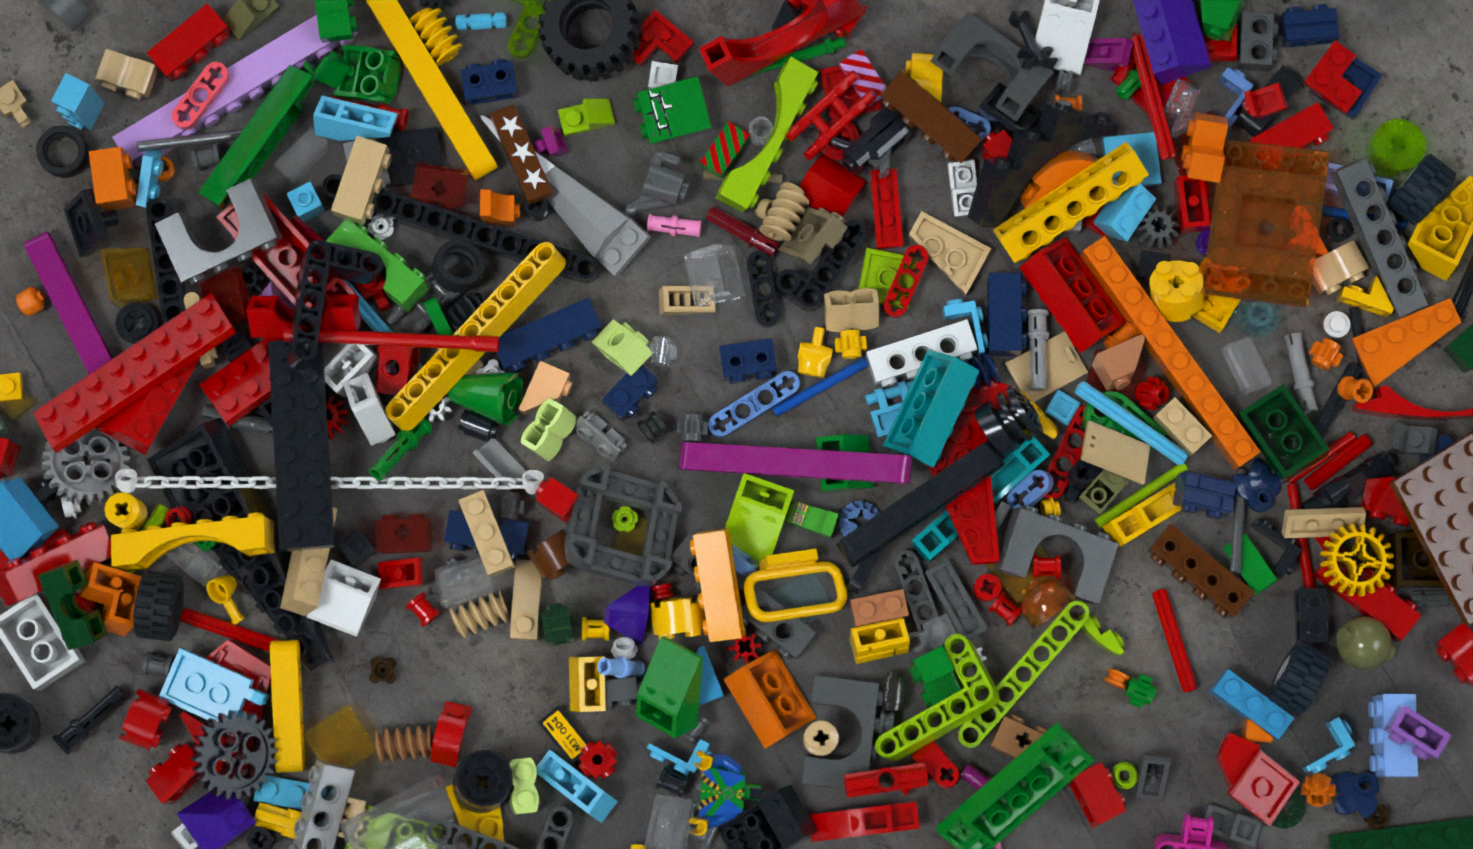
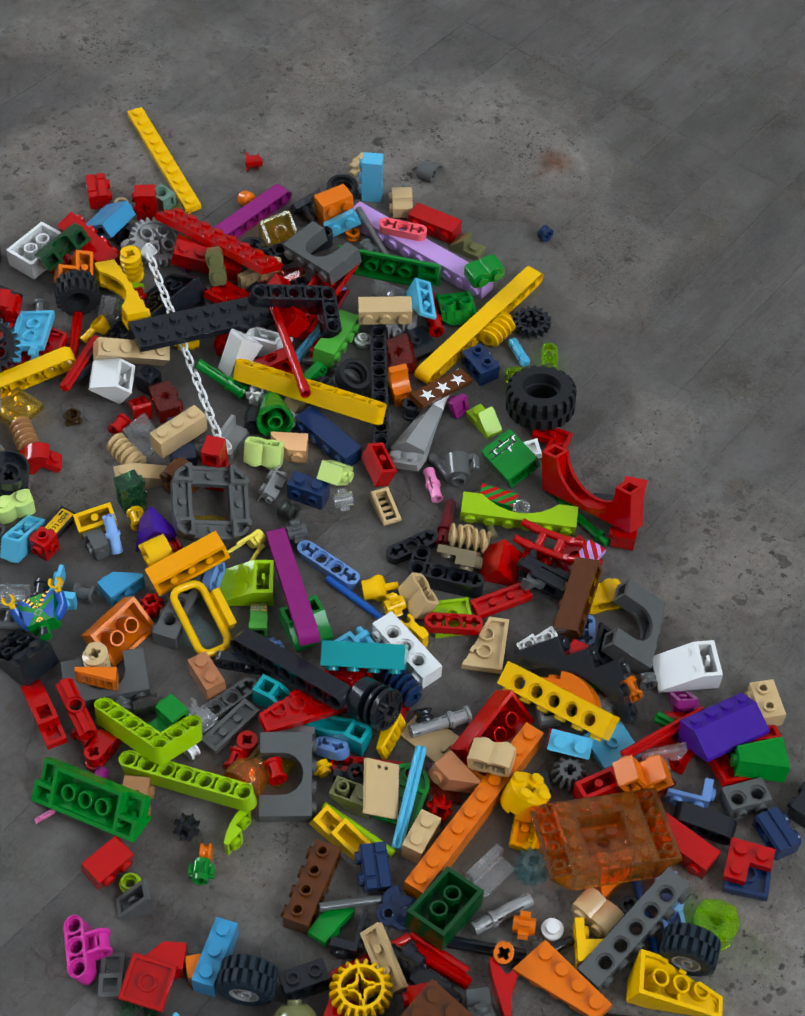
camera: 70 degrees right, 30 degrees down
medium azure brick [286,182,326,222] -> none
green panel [303,50,350,88] -> none
white plate [611,637,638,660] -> none
lime plate [612,506,638,532] -> none
green slope [636,636,703,738] -> none
clear slope [684,244,746,306] -> none
dark blue brick [719,338,777,384] -> none
yellow brick [850,617,910,664] -> none
medium azure bracket [942,299,988,357] -> none
dark blue brick [987,273,1026,356] -> none
black bar [1008,10,1058,70] -> none
medium azure tile [1044,390,1081,426] -> none
red axle [1152,589,1197,693] -> none
red bracket [1243,83,1288,119] -> none
none -> red axle [60,335,99,392]
none -> orange slope [74,667,119,691]
none -> black gear [173,813,200,841]
none -> olive brick [205,246,227,287]
none -> light yellow plant [227,529,267,561]
none -> red brick [361,442,397,487]
none -> yellow plate [400,614,429,647]
none -> black bush [413,707,434,722]
none -> tan brick [467,737,516,777]

